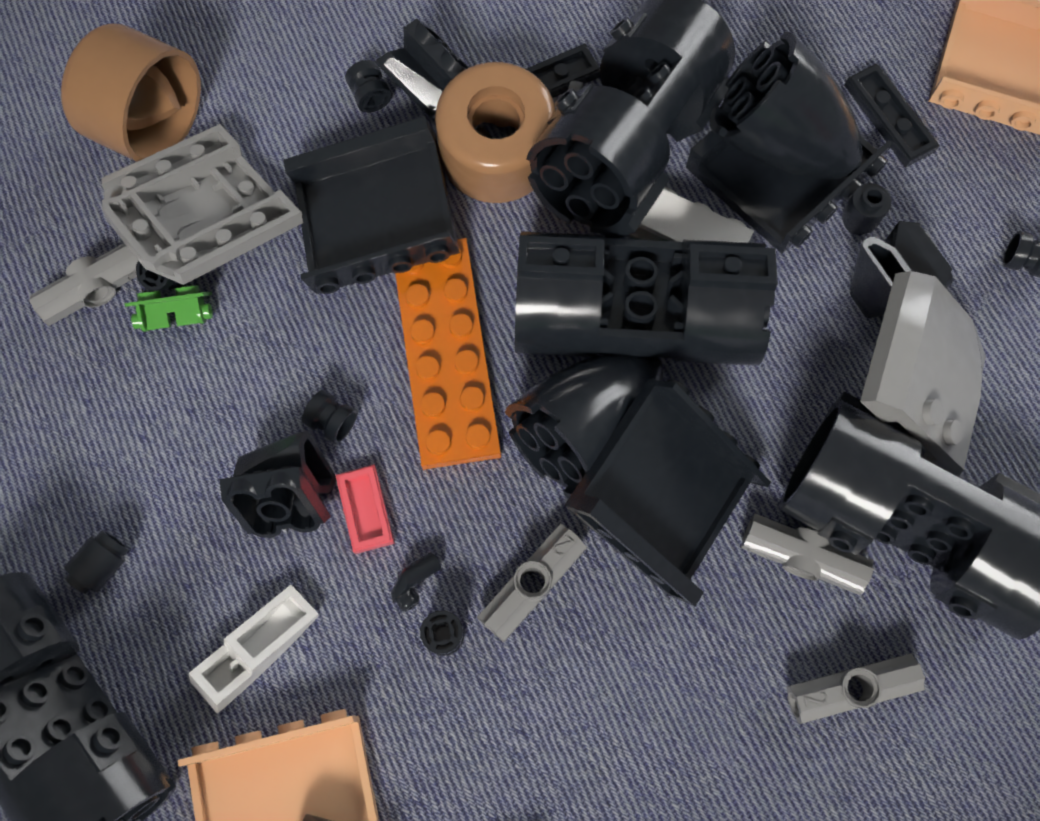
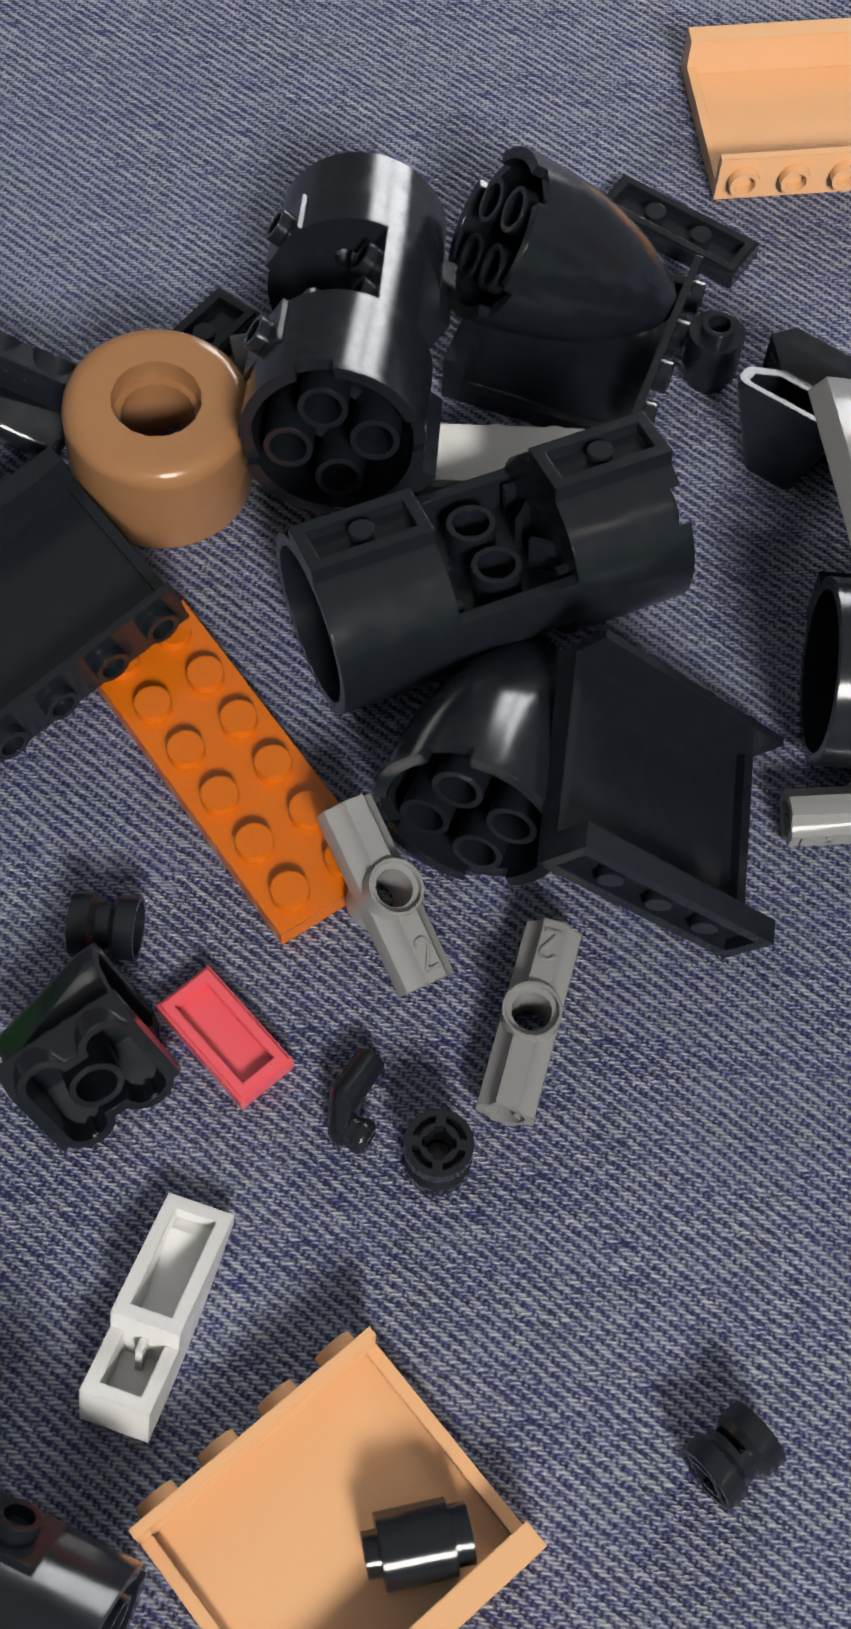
camera: 30 degrees left, 10 degrees down
none -> light grey piece [316,793,454,998]

